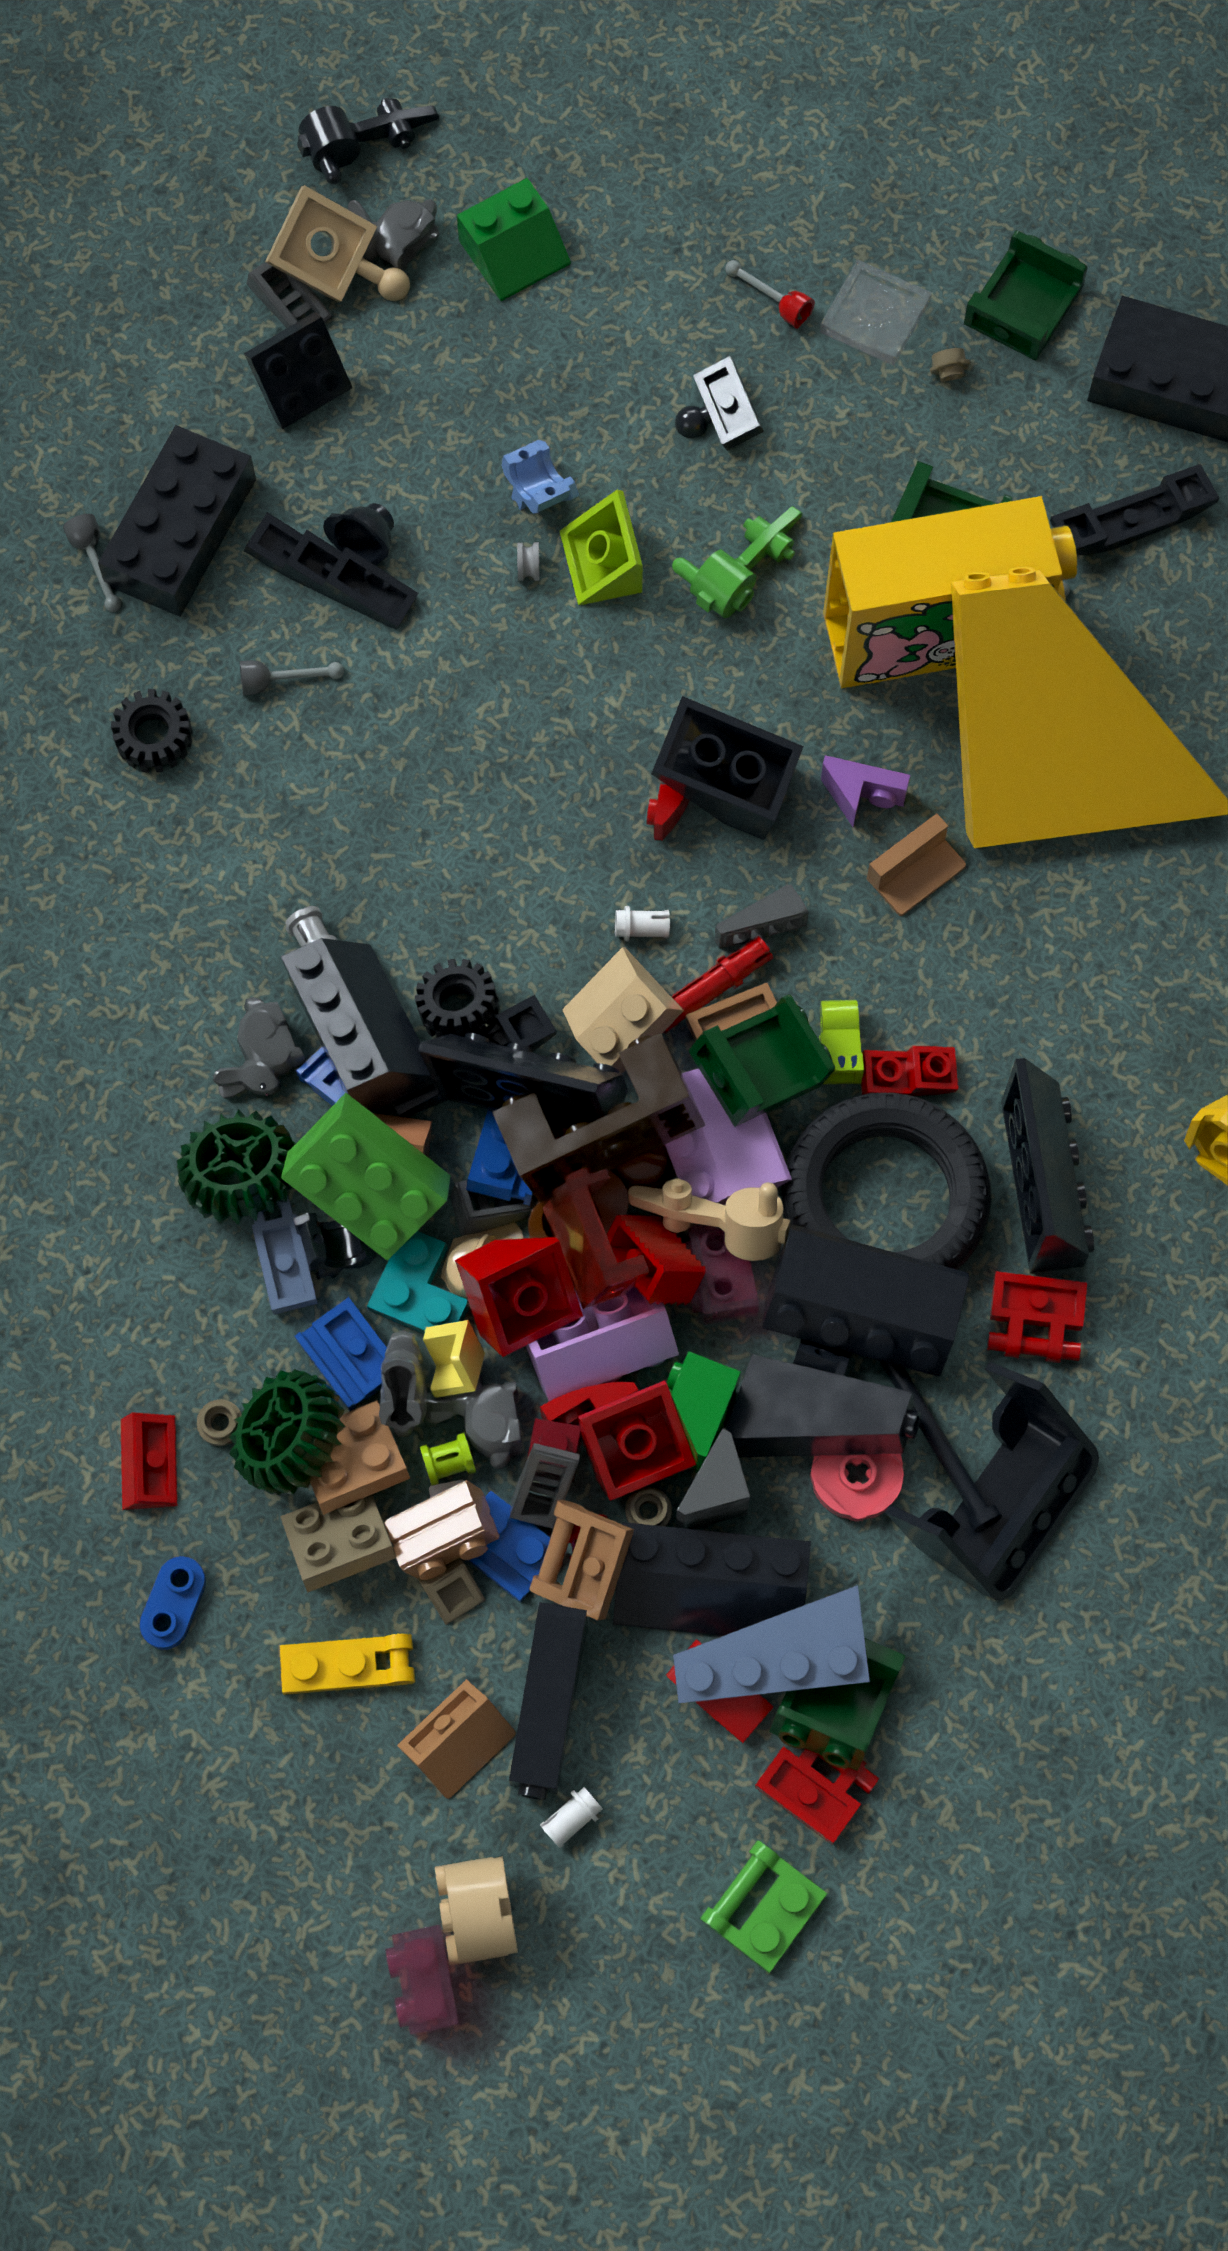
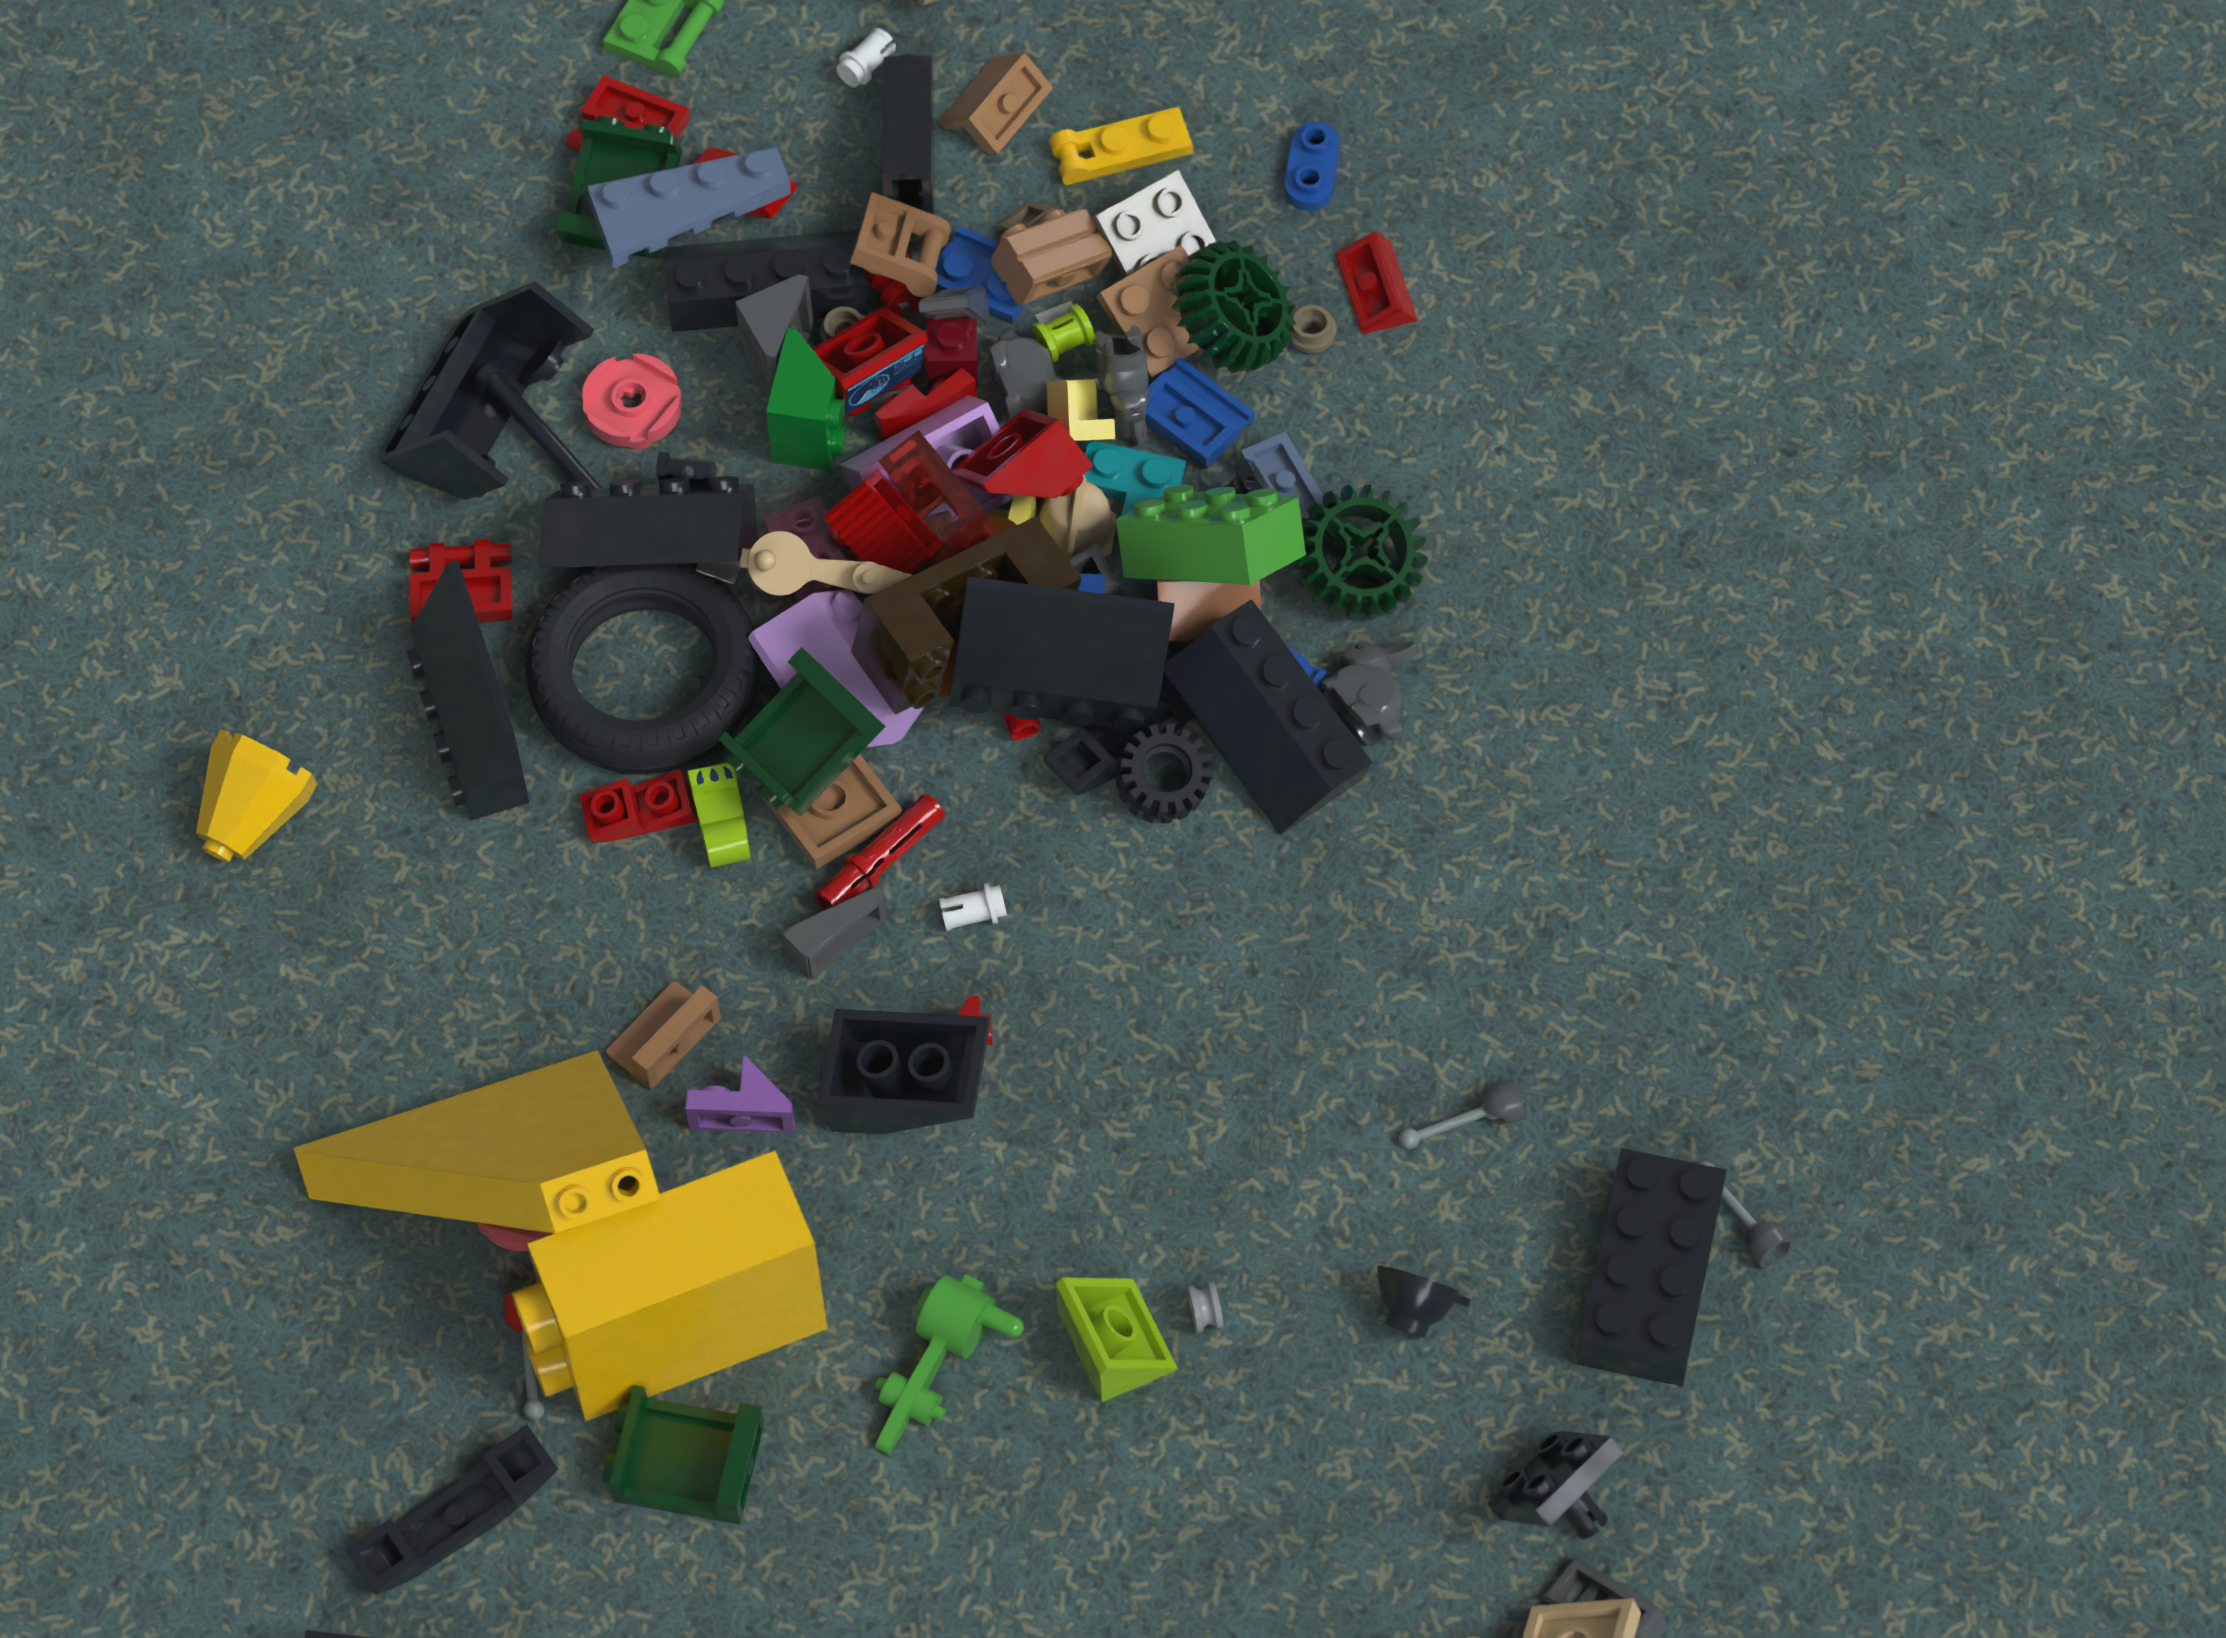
camera: 170 degrees right, 10 degrees down
black tyre [111,689,193,773] -> none
black slope [244,512,419,630] -> none
light grey bush [286,906,337,947] -> none
medium blue piece [502,440,579,513] -> none
tan slope [562,947,684,1073] -> none
plate [675,356,764,451] -> none
black slope [726,1354,921,1458] -> none

